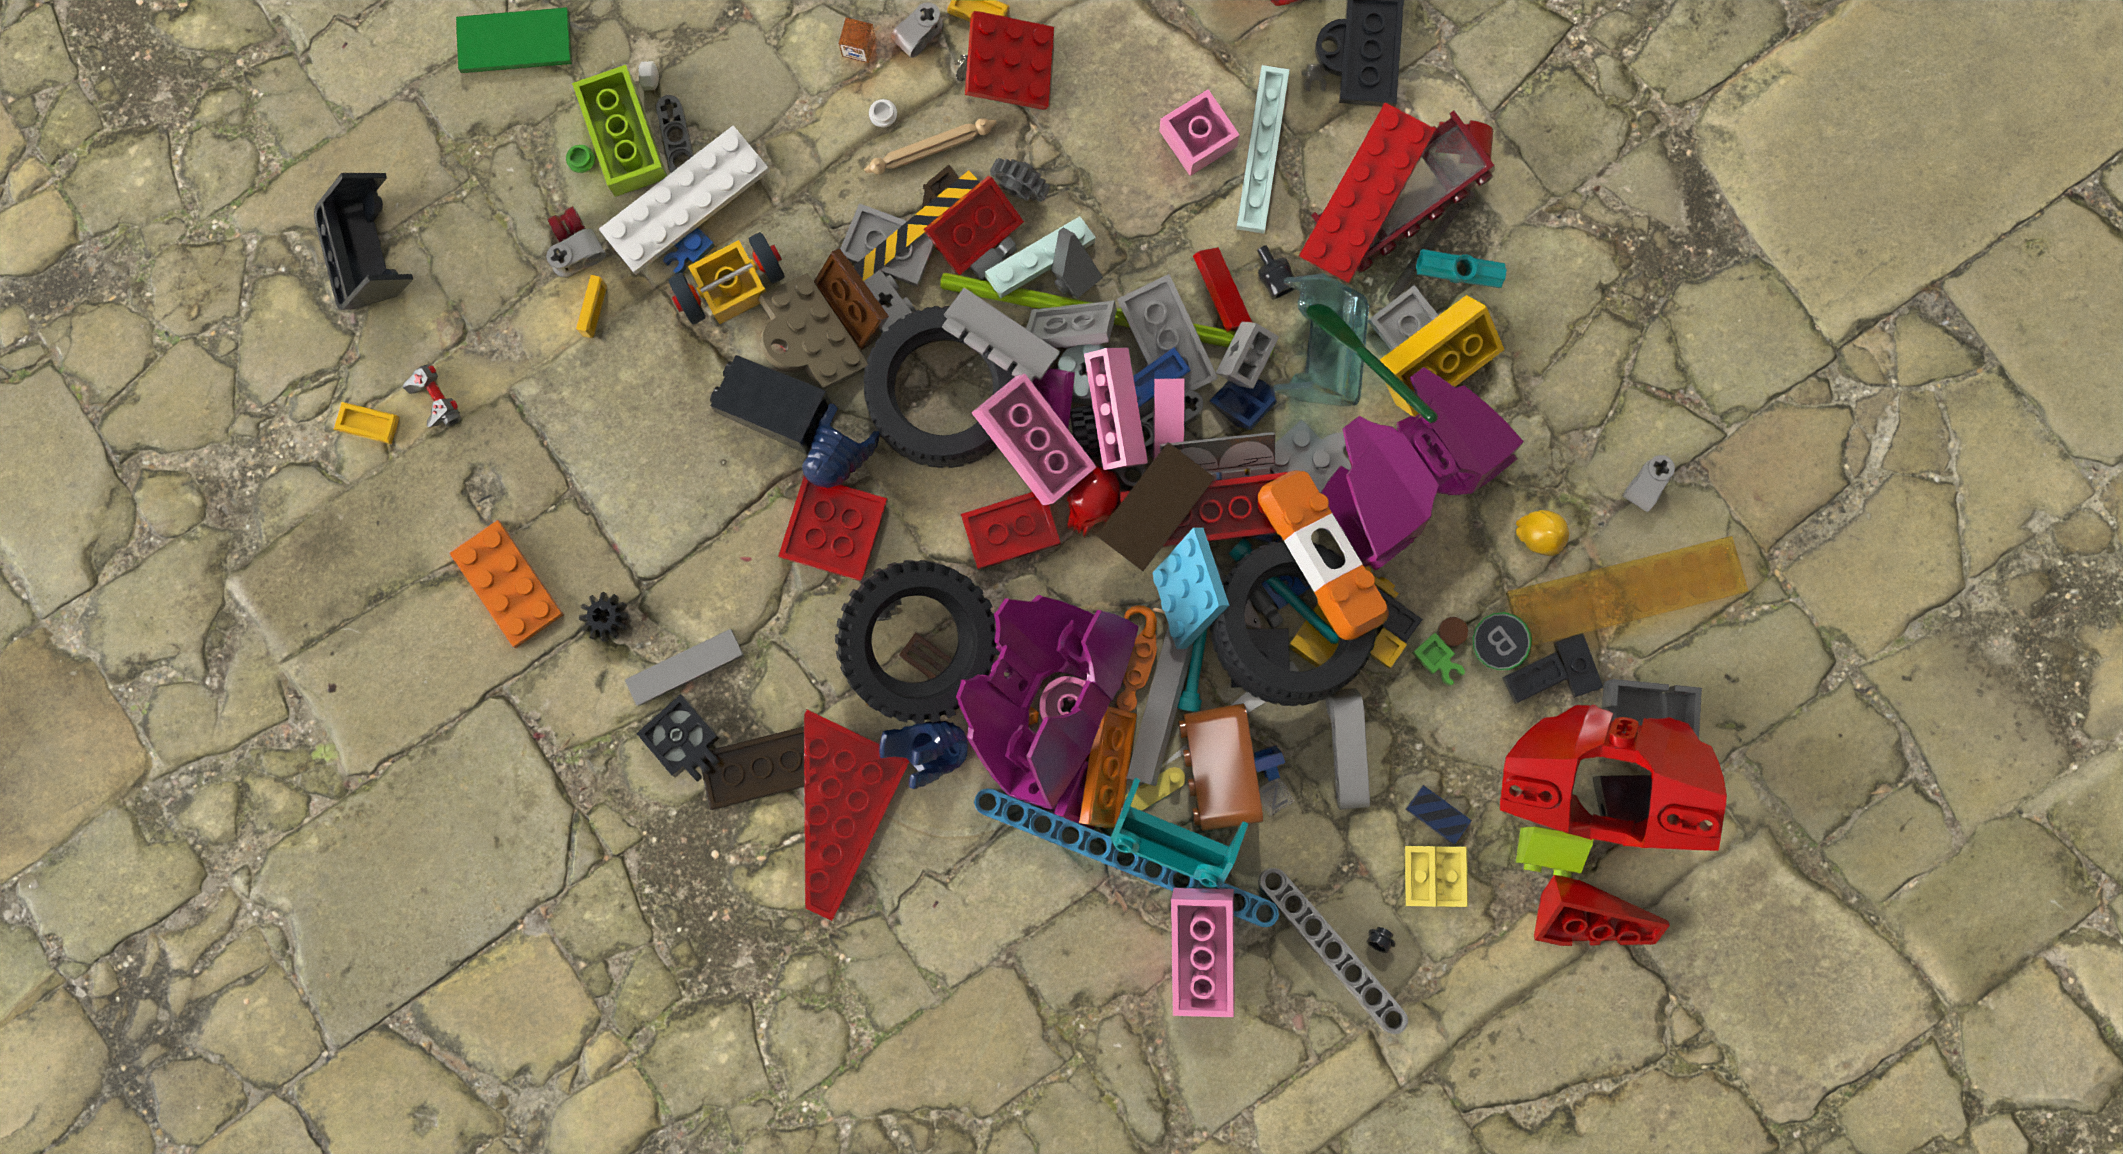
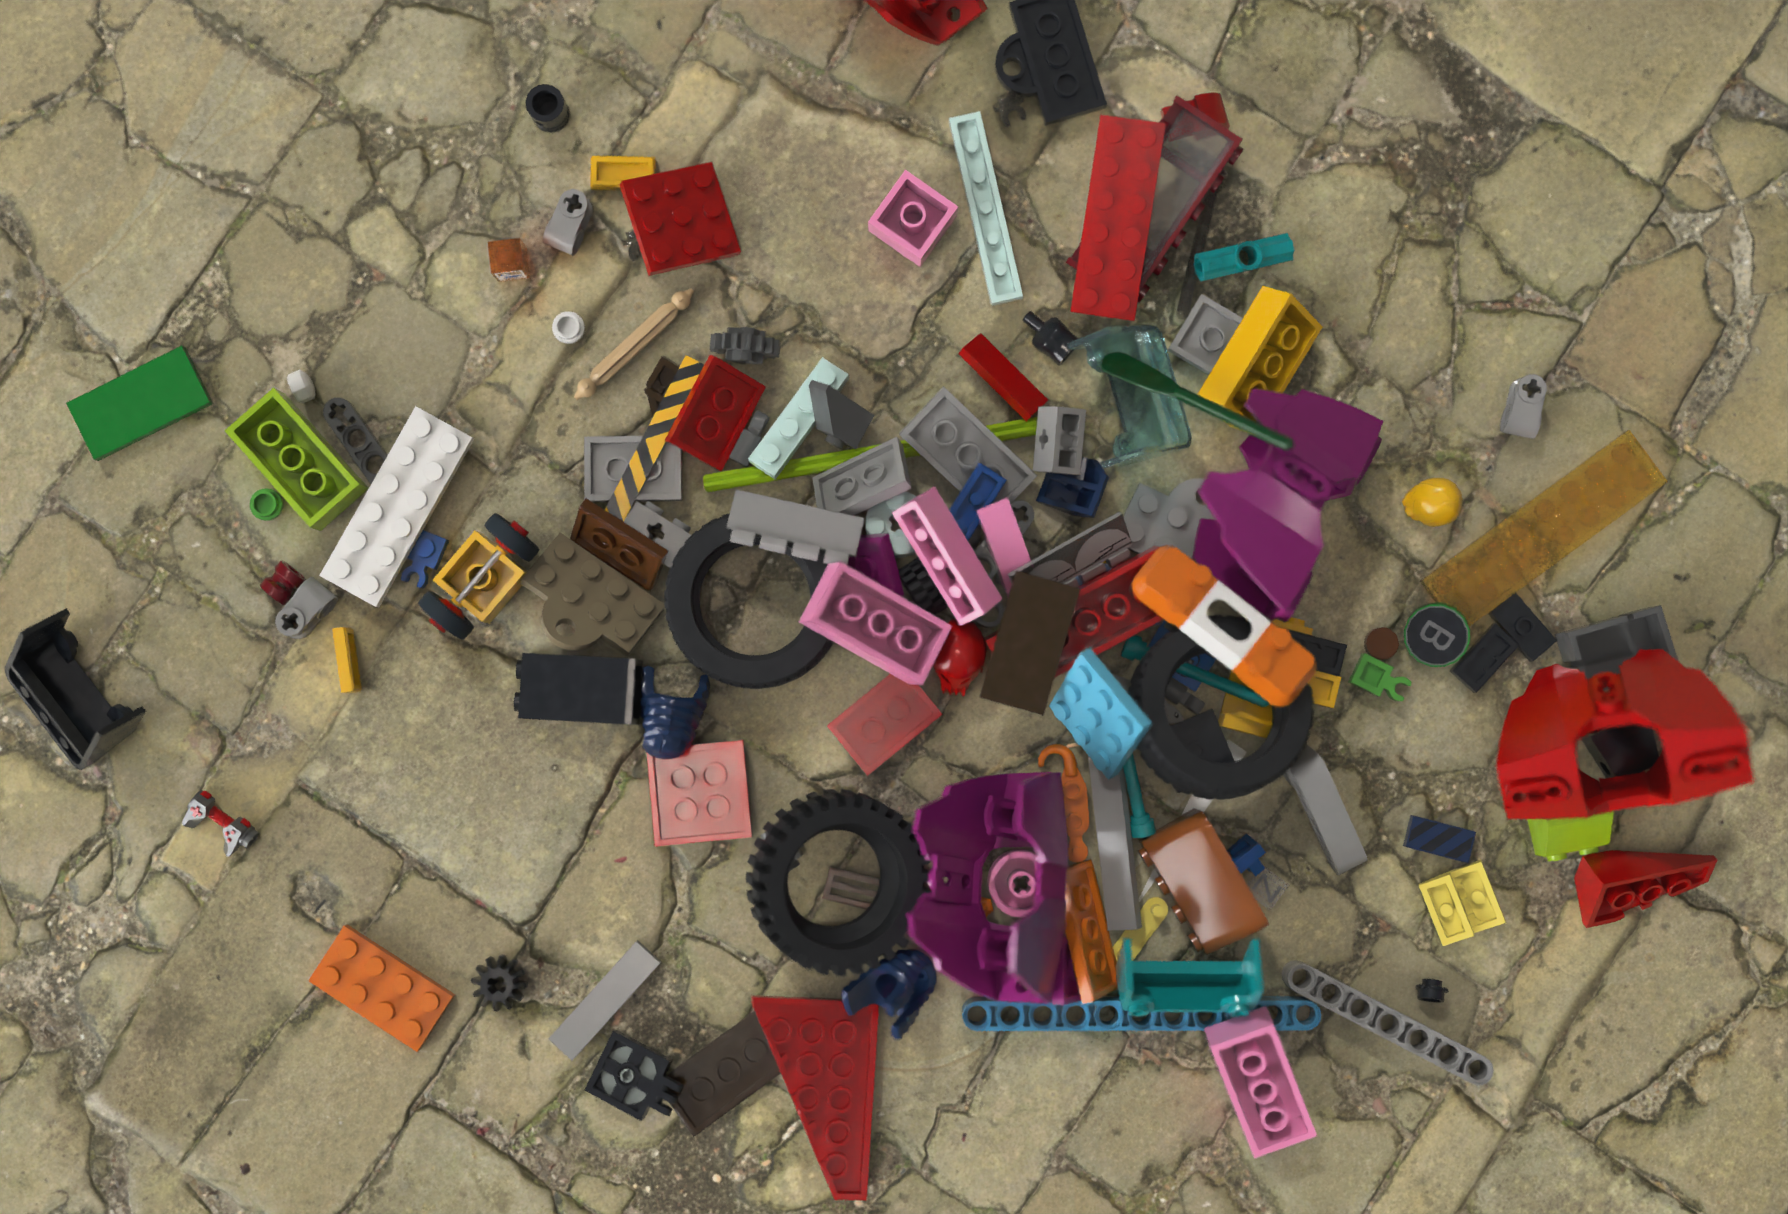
camera: 25 degrees left, 5 degrees up
yellow tile [334,402,400,444] -> none

